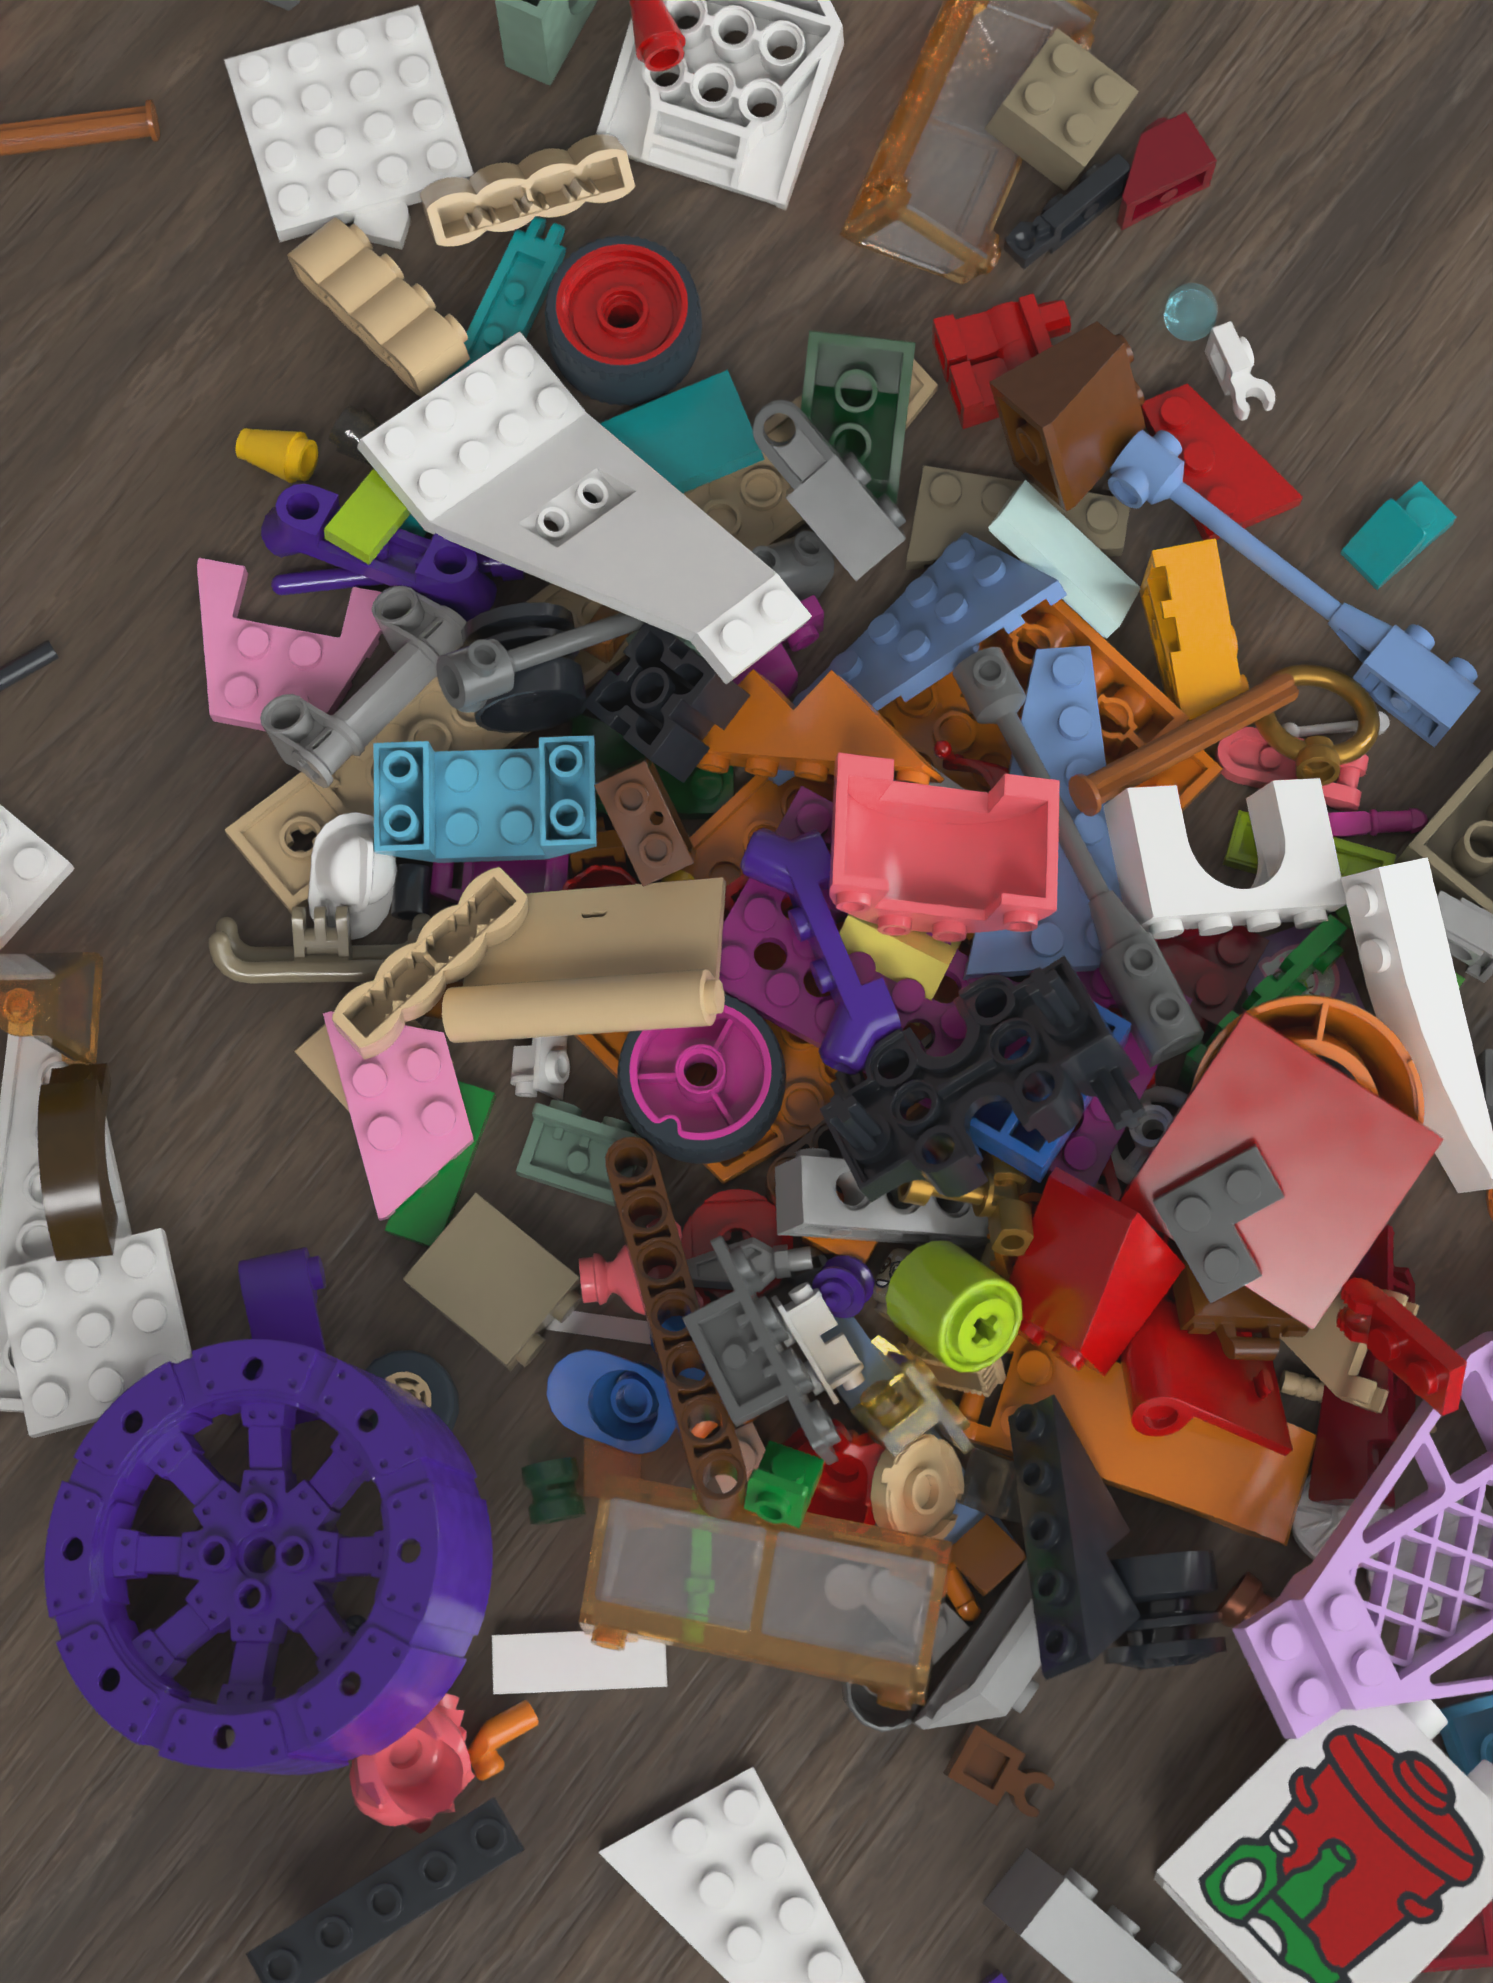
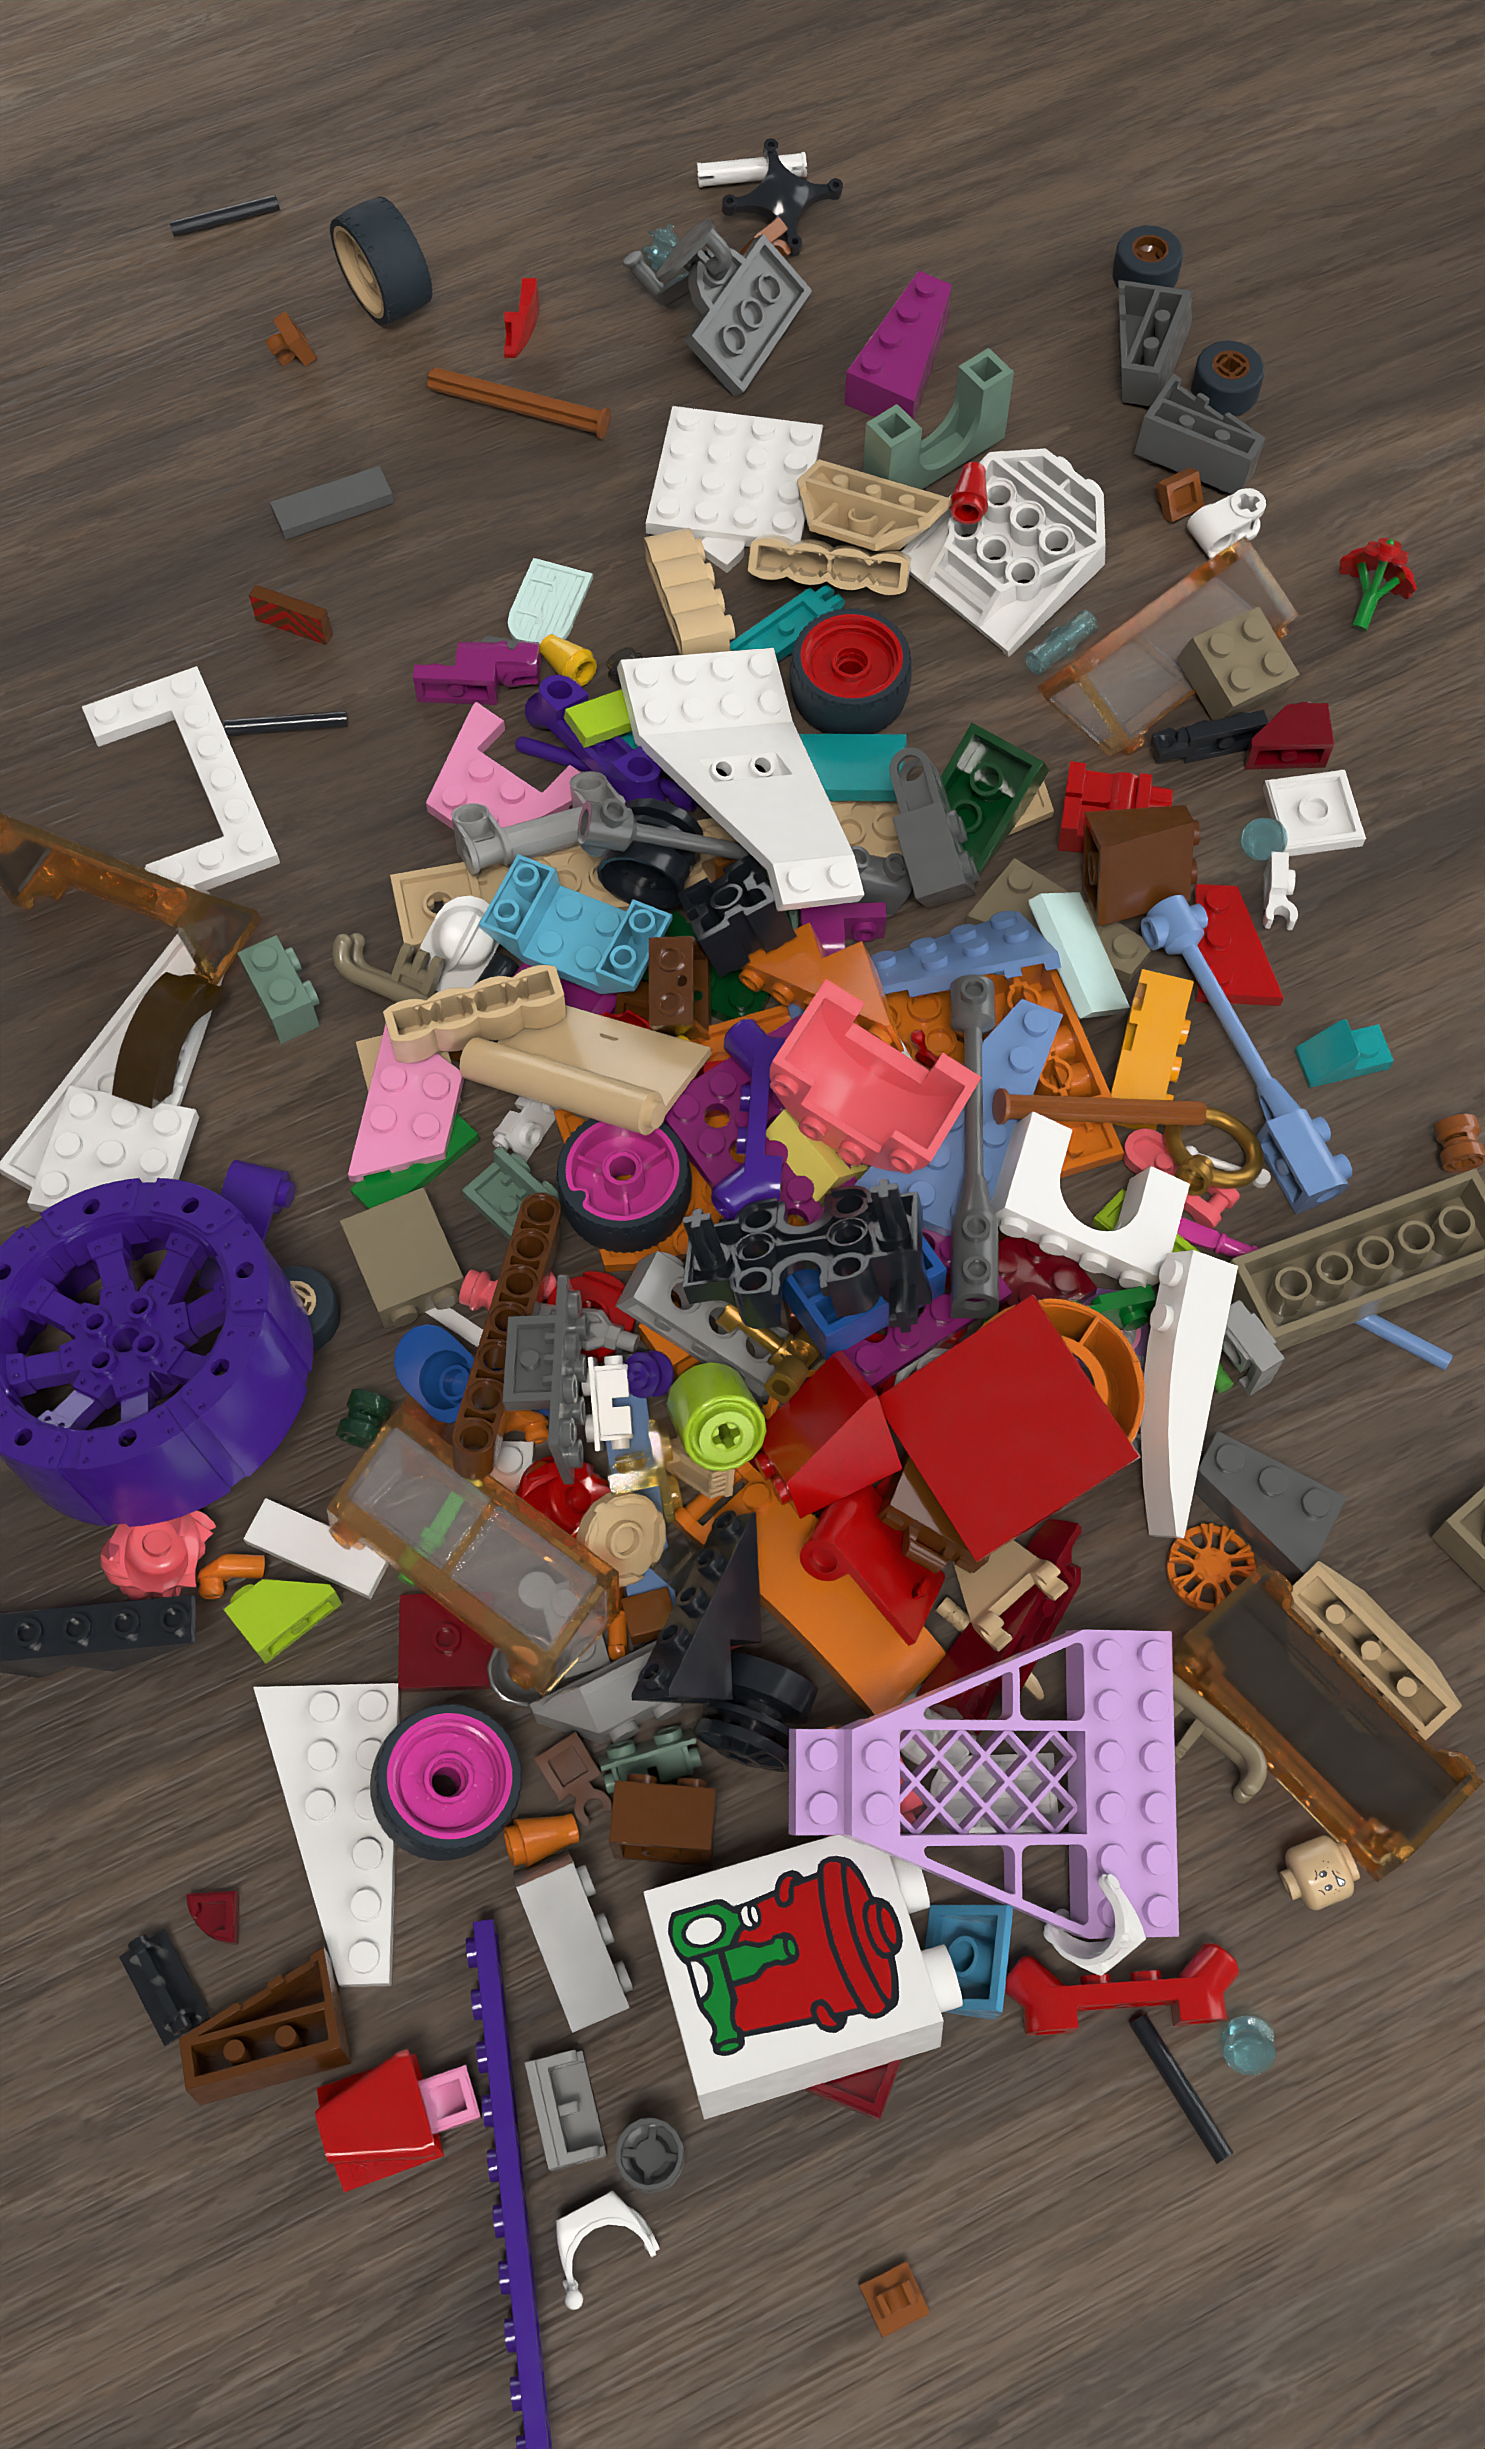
camera: 25 degrees right, 10 degrees down
green bracket [744,1440,824,1529] -> none
dark grey plate [1153,1144,1285,1304] -> none
red hinge [1336,1277,1467,1416] -> none
none -> lime slope [223,1579,342,1664]
none -> sand green brick [237,935,320,1044]
none -> dark pink wheel [370,1704,522,1861]
none -> dark red plate [398,1591,496,1693]
none -> magenta plate [413,636,541,705]
none -> orange cone [503,1813,579,1868]
none -> light aqua window [508,558,593,644]
none -> sand green hinge [598,1726,702,1794]
none -> reddish brown brick [609,1774,717,1867]
none -> tan wedge [797,459,951,551]
none -> clear light blue pin [1025,610,1098,675]
none -> white tile [1262,770,1366,856]

